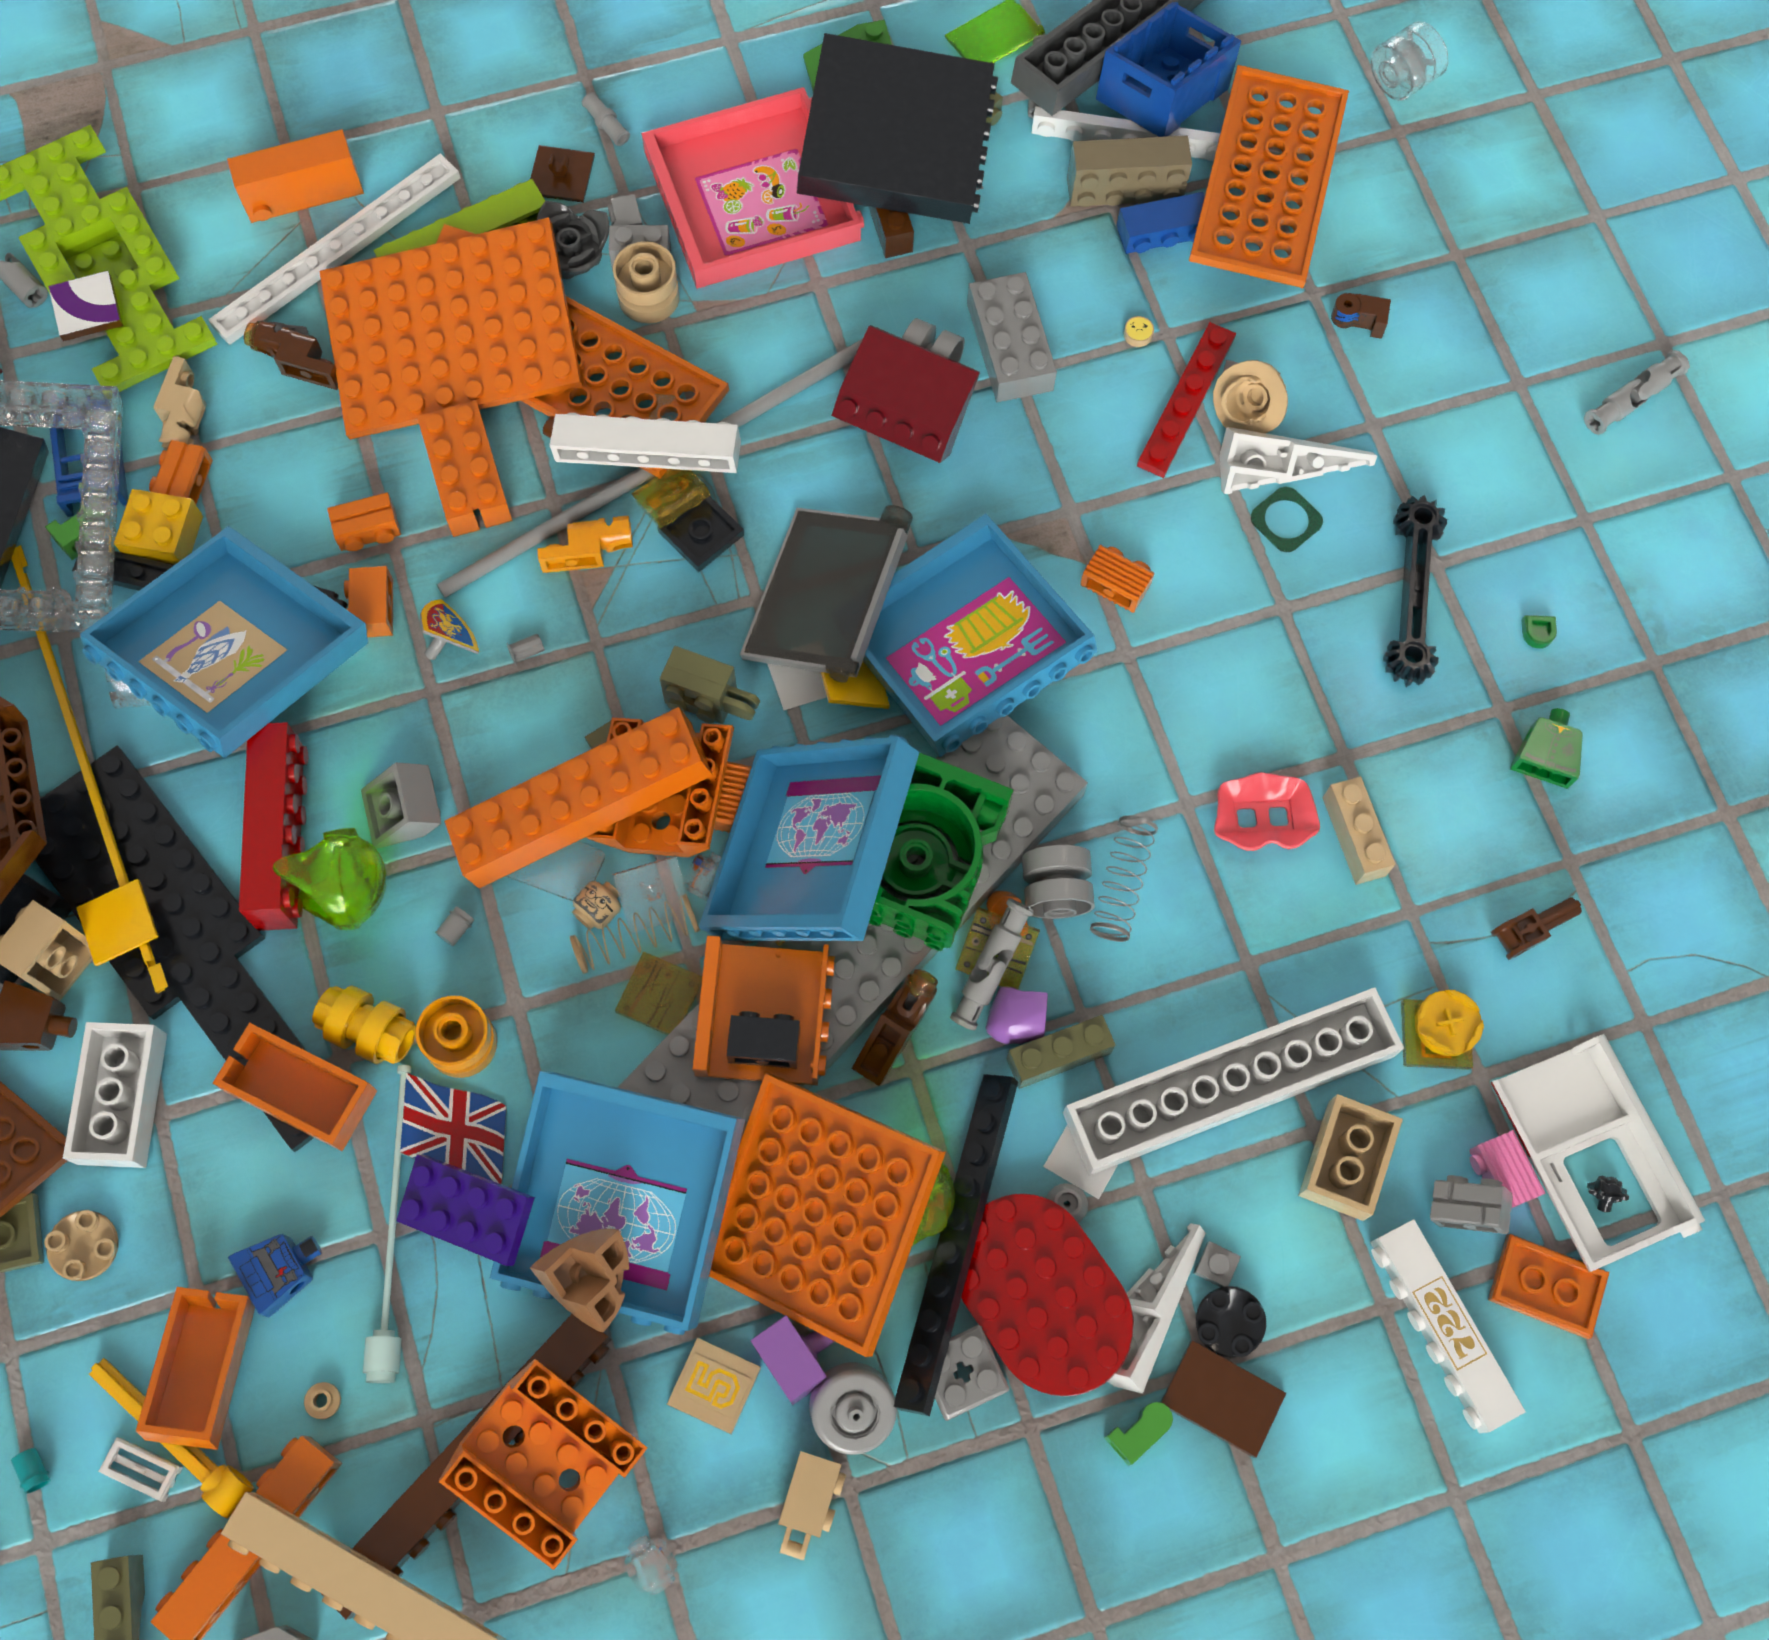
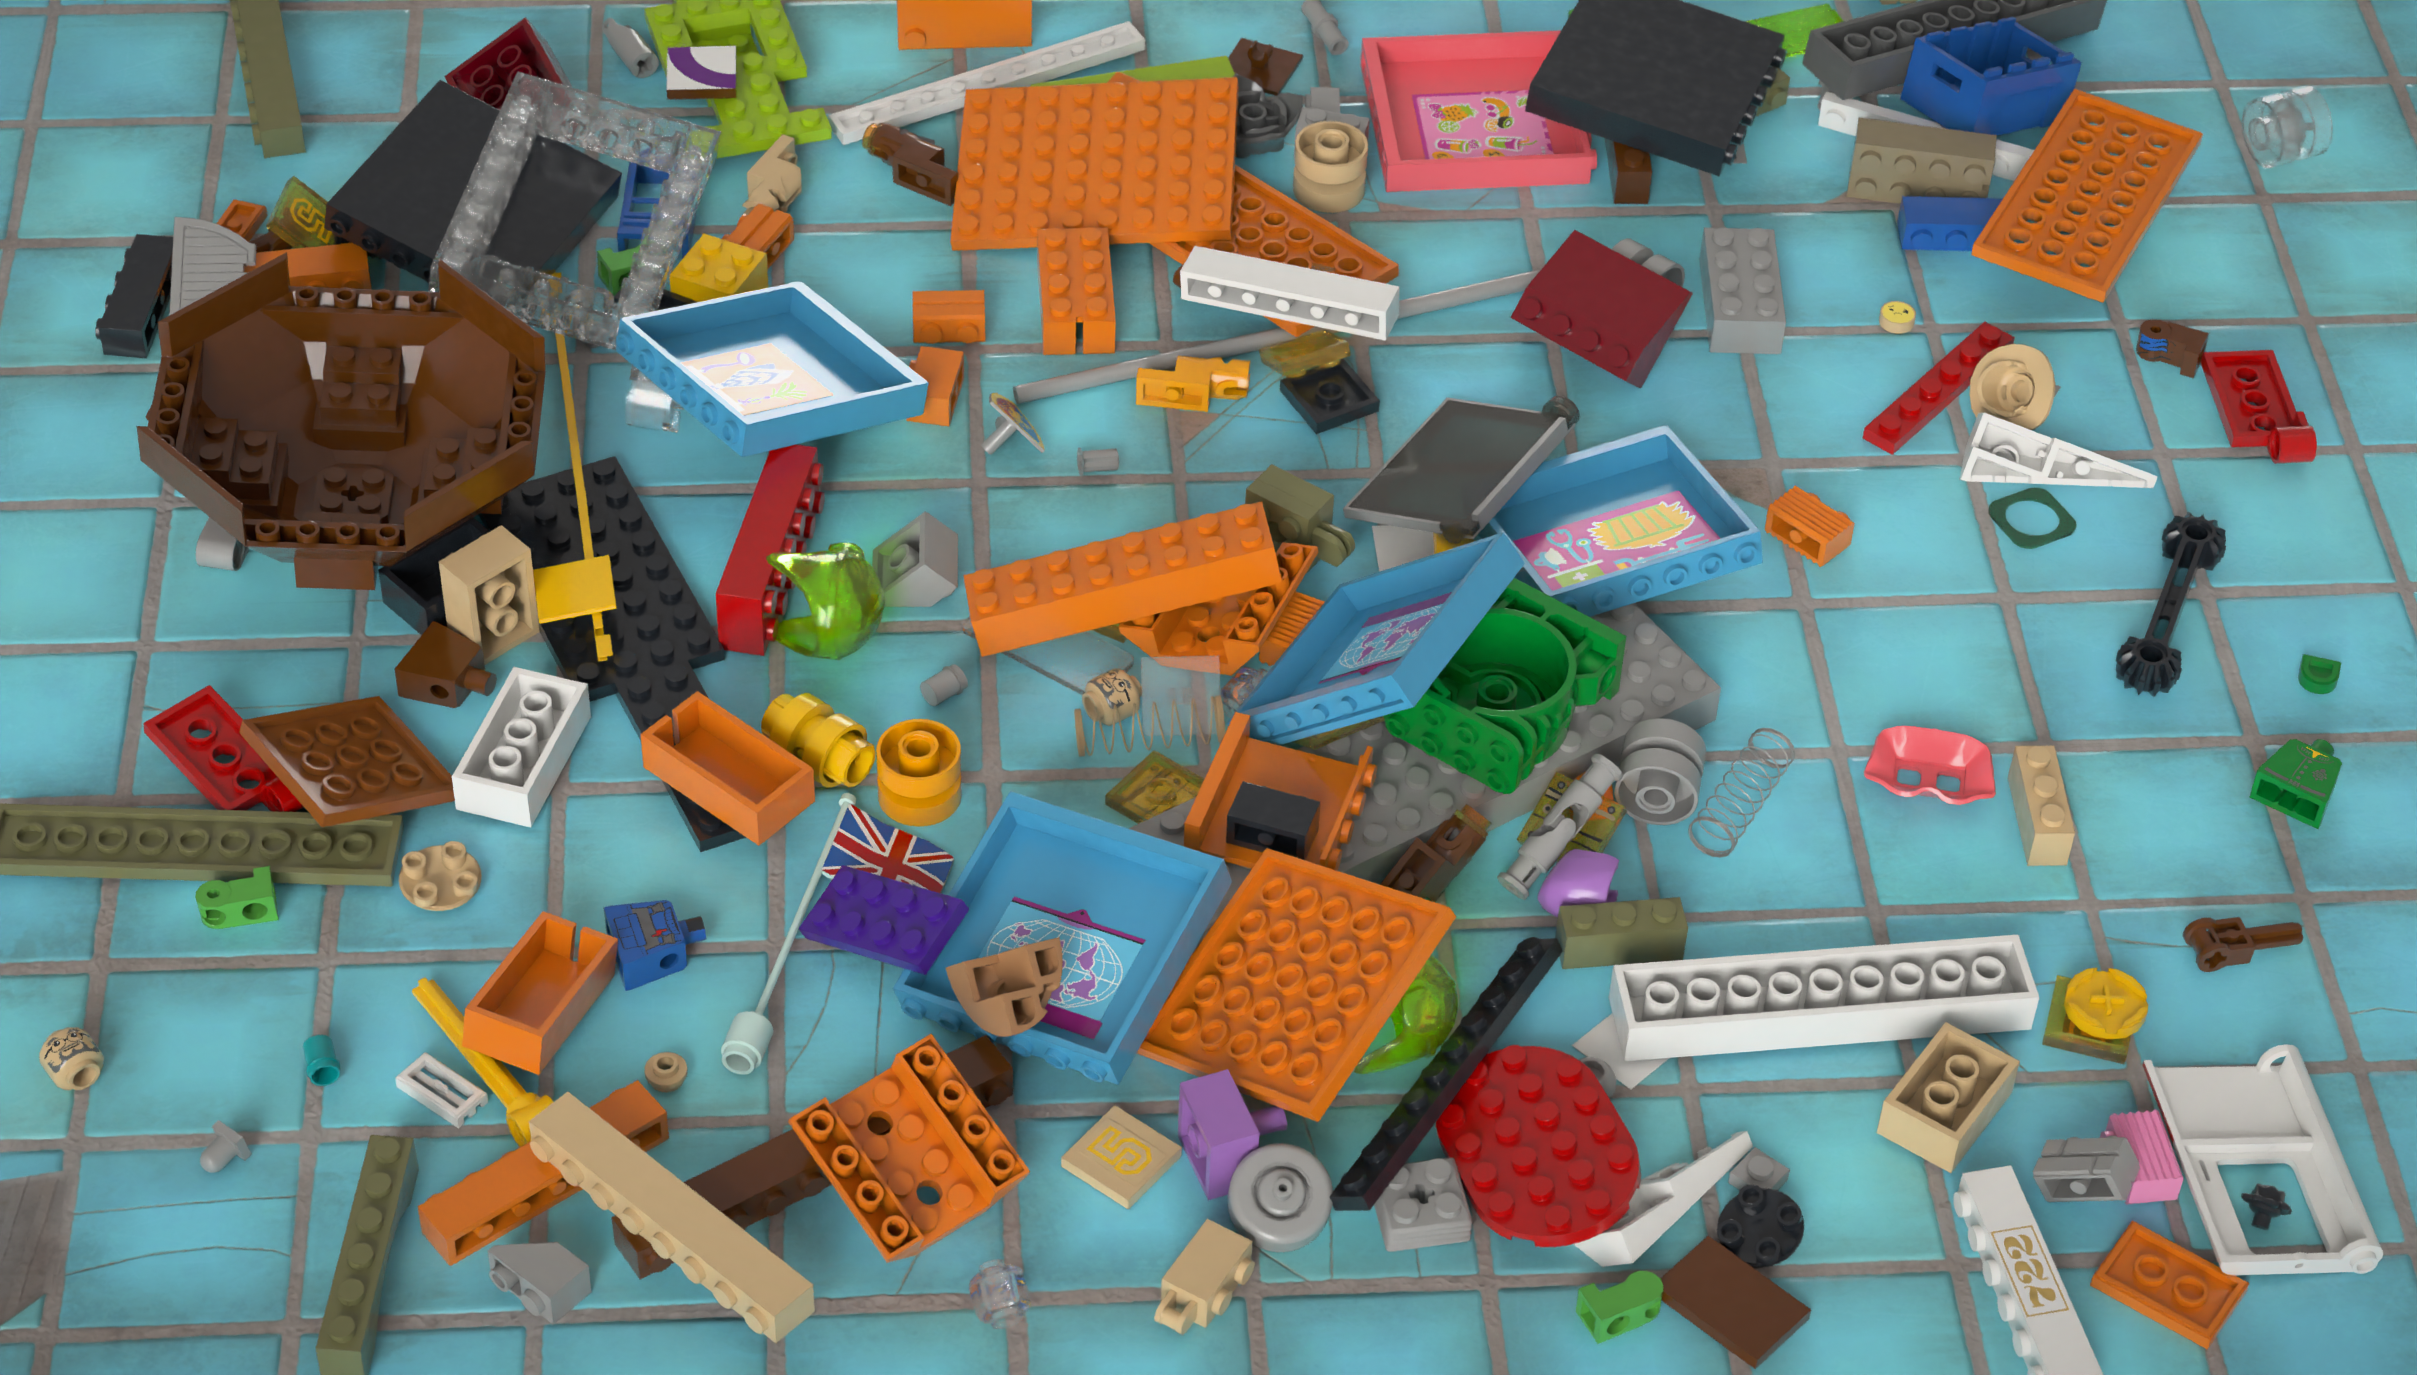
camera: 15 degrees right, 25 degrees down
none -> red hinge [2201,350,2317,464]

